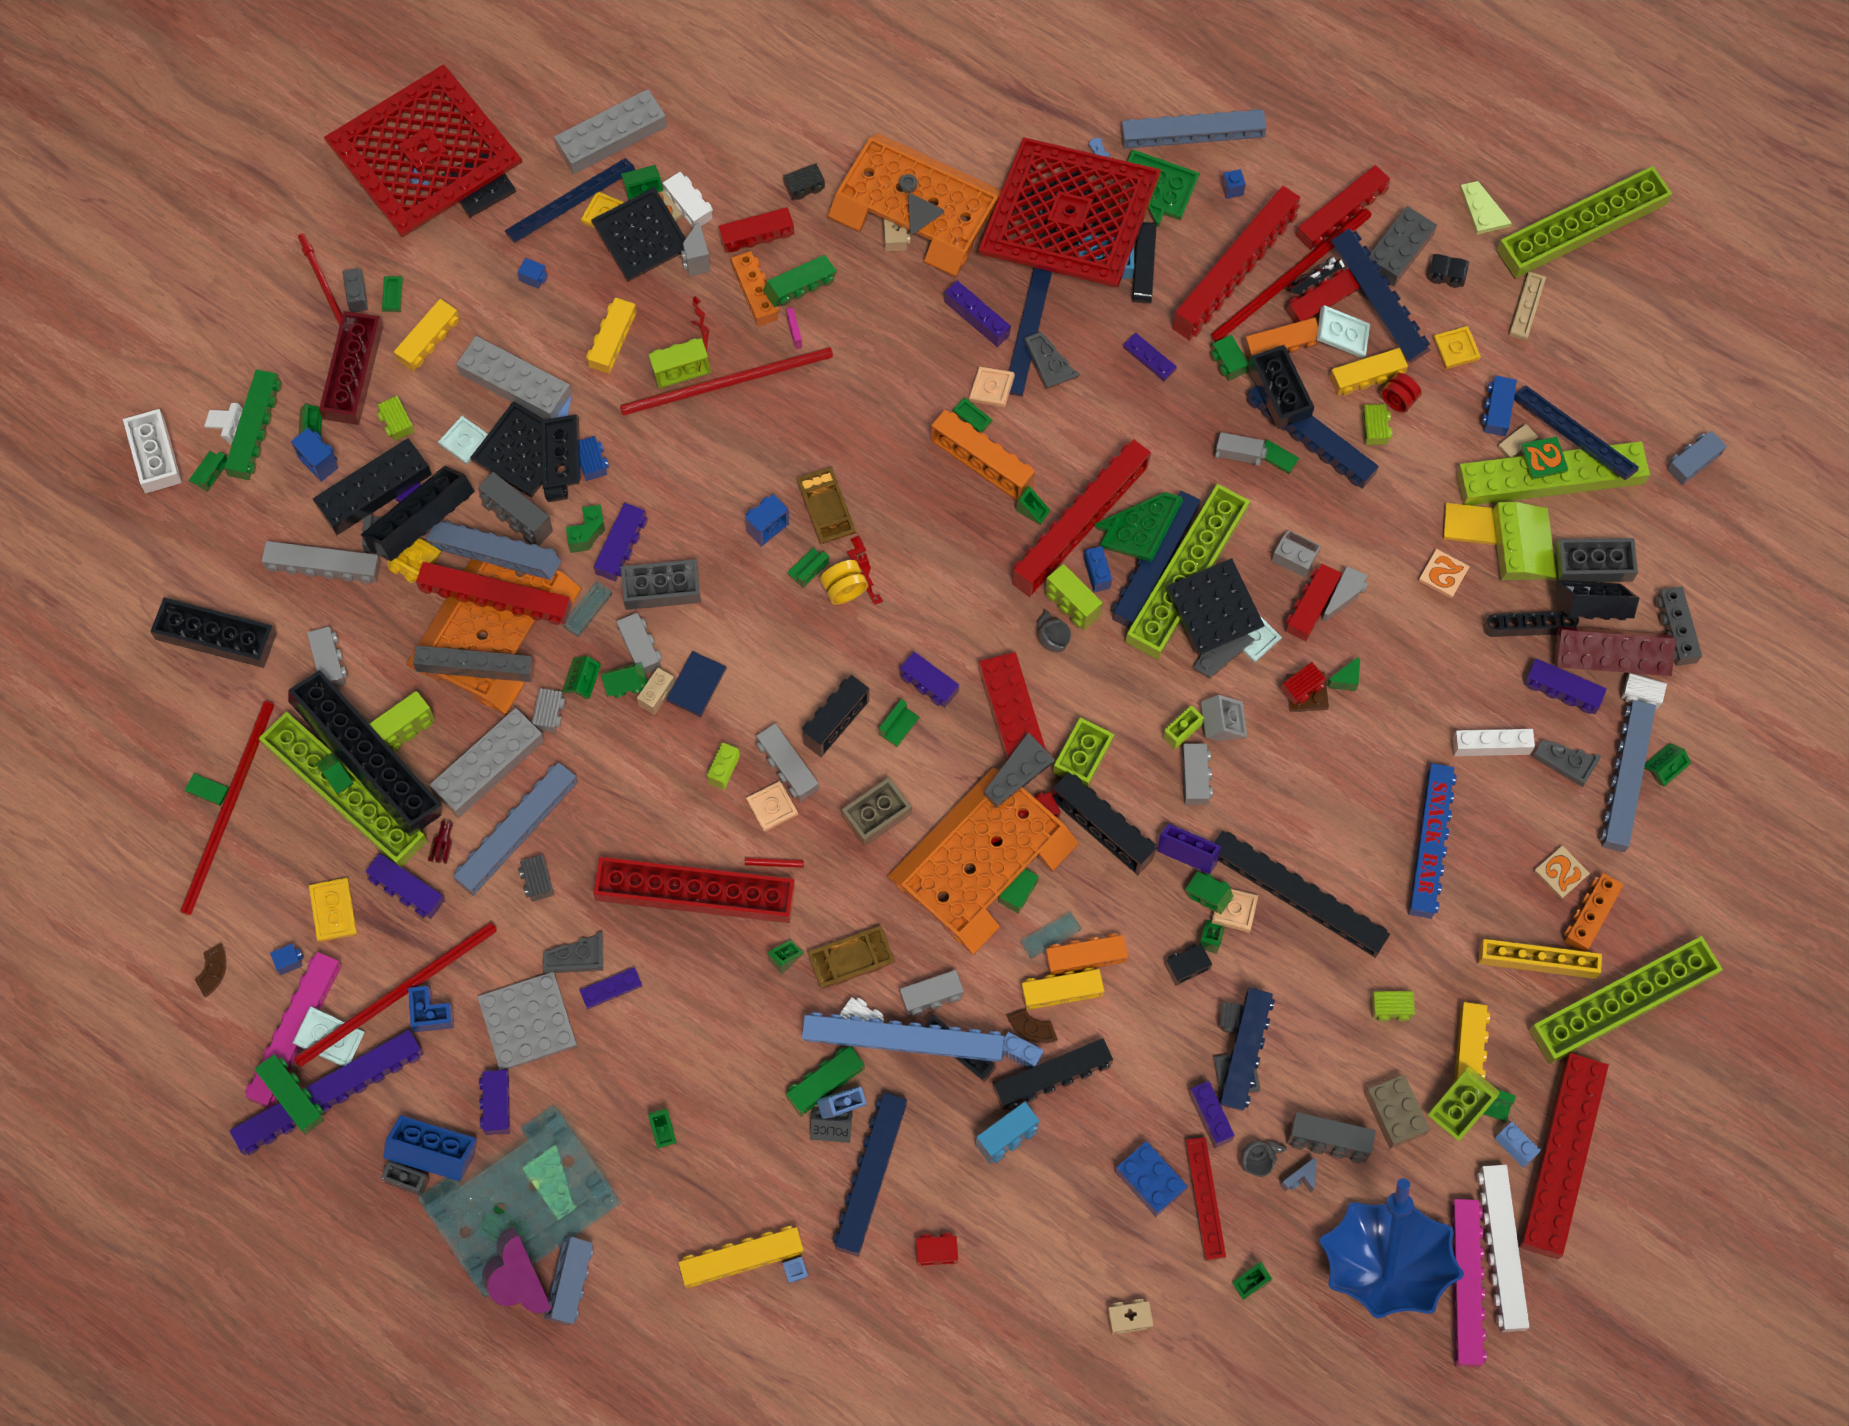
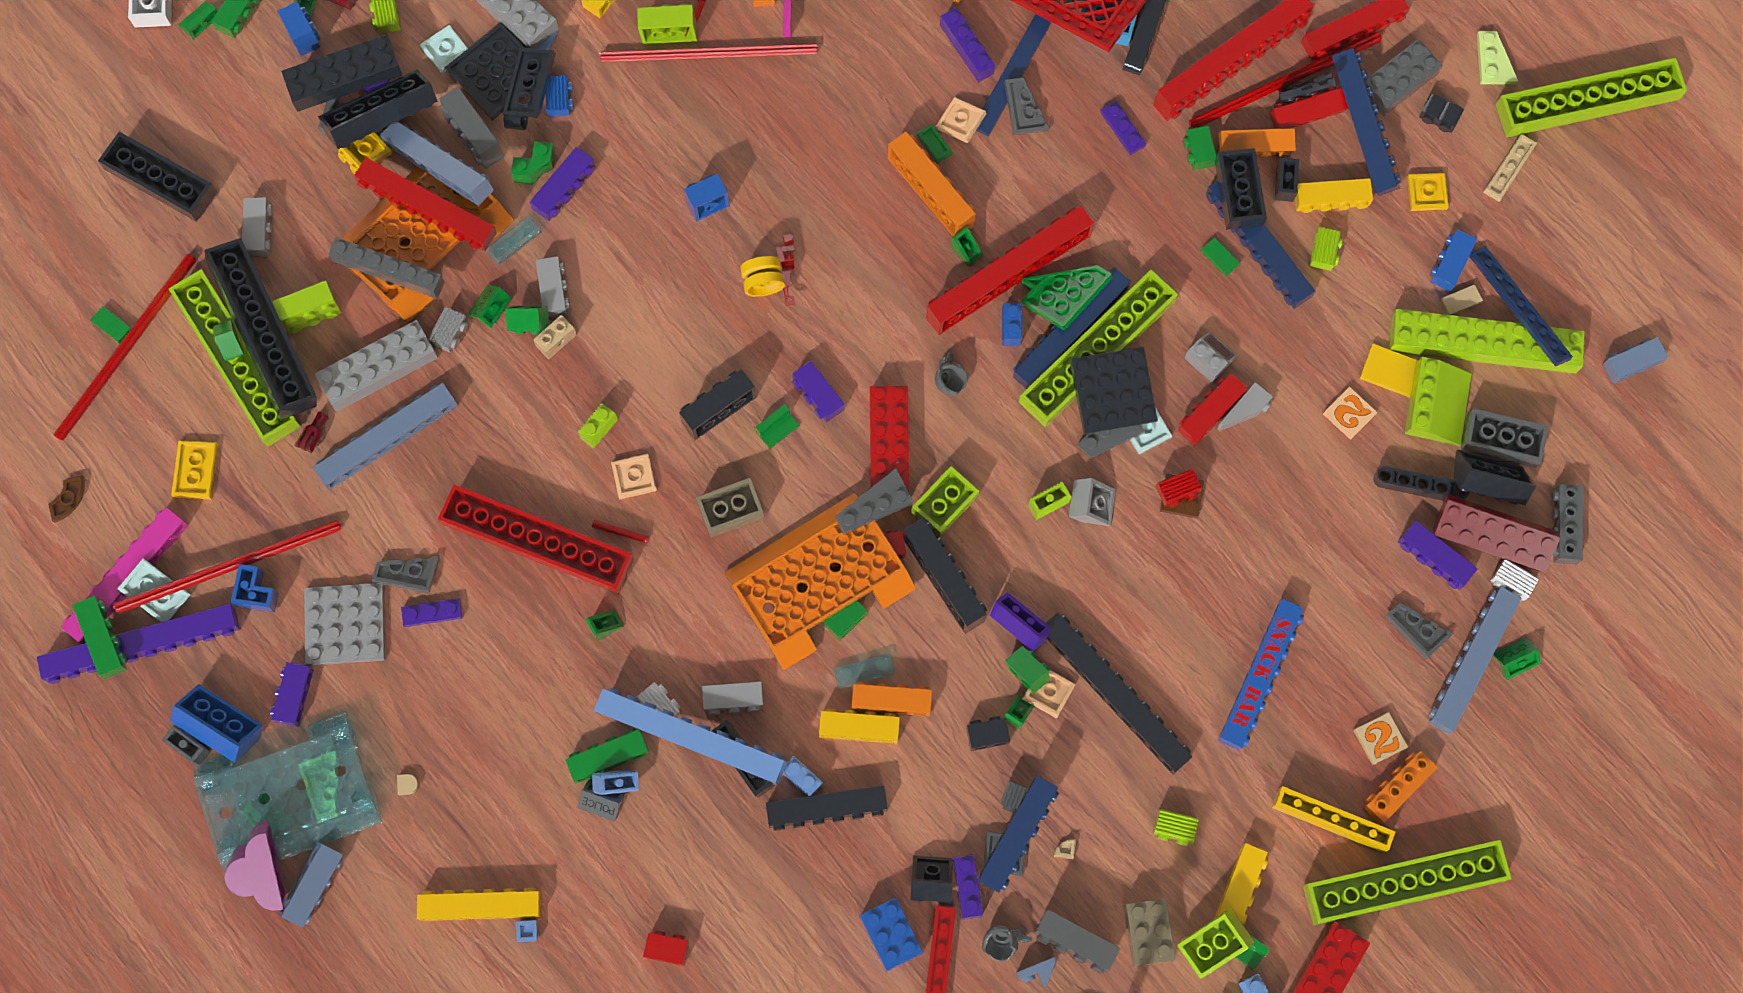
camera: 15 degrees right, 5 degrees up
light grey brick [262,541,381,584] -> none
blue brick [270,944,304,975] -> none
dark purple brick [365,853,445,919] -> none
dark grey brick [518,855,554,902] -> none
dark grey brick [621,559,701,610] -> none
green slope [648,1108,677,1149] -> none
dark blue tile [666,651,727,717] -> none
light grey brick [756,723,819,802] -> none
green panel [787,547,830,588] -> none
pearl gold slope [797,467,856,544] -> none
pearl gold slope [807,926,895,989] -> none
dark blue brick [833,1093,907,1257] -> none
dark azure brick [975,1102,1040,1164] -> none
reddish brown tile [1007,1009,1058,1043] -> none
lime brick [1045,564,1103,631] -> none
light grey brick [1182,744,1213,805] -> none
light grey brick [1215,432,1267,466] -> none
light aqua tile [1316,305,1370,358] -> none
green slope [1327,657,1360,691] -> none
red wheel [1381,372,1422,413] -> none
white brick [1452,729,1535,756] -> none
green tile [1520,436,1569,480] -> none
none -> tan tile [397,774,419,796]
none -> black slope [910,856,953,903]
none -> tan tile [1053,839,1076,859]
none -> black brick [1275,157,1299,202]

